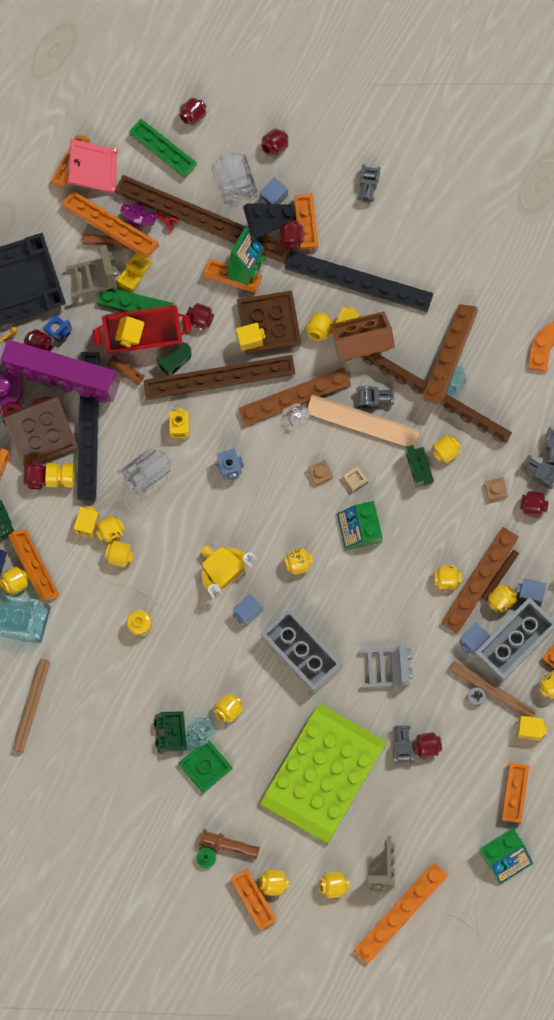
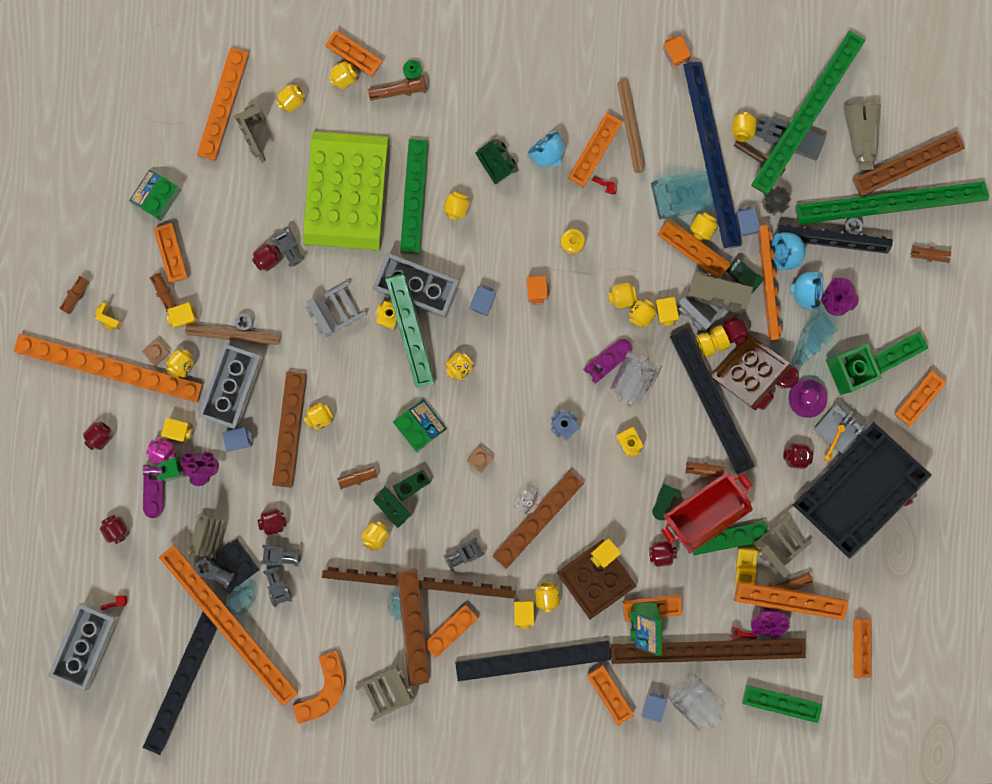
camera: 155 degrees right, 10 degrees up
magenta brick [0,339,120,403] -> none
blue bracket [43,315,72,343] -> none
coral container [68,139,118,194] -> none
yellow brick [115,316,144,347] -> none
reddish brown plate [143,355,296,400] -> none
green tile [178,739,233,794] -> none
dark red head [179,98,206,125] -> none
clear light blue head [186,717,215,746] -> none
yellow torso [200,545,257,599] -> none
black wing [243,203,296,241] -> none
dark red head [261,129,289,156] -> none
dark red head [280,221,304,249] -> none
light nougat tile [306,395,420,449] -> none
dark orange slope [329,311,395,361] -> none
tan tile [342,465,369,492] -> none
dark grey connector [358,164,381,203] -> none
sand blue brick [459,623,490,655] -> none
reddish brown bar [481,550,519,601] -> none
medium nougat plate [485,477,508,501] -> none
yellow head [488,584,517,613] -> none
none -> dark orange pin [150,273,177,312]
none -> dark orange pin [337,466,377,490]
none -> dark tan plate [355,666,415,721]
none -> yellow brick [375,300,398,331]
none -> plate [385,273,435,388]
none -> dark green leg [393,469,431,502]
none -> green plate [400,139,428,254]
none -> orange plate [425,604,479,658]
none -> orange brick [526,276,547,305]
none -> medium azure cylinder [527,130,565,167]
none -> orange plate [568,113,623,188]
none -> magenta plate [583,339,632,384]
none -> red hand [592,177,617,195]
none -> light grey plate [677,273,725,332]
none -> dark tan wedge [686,272,753,314]

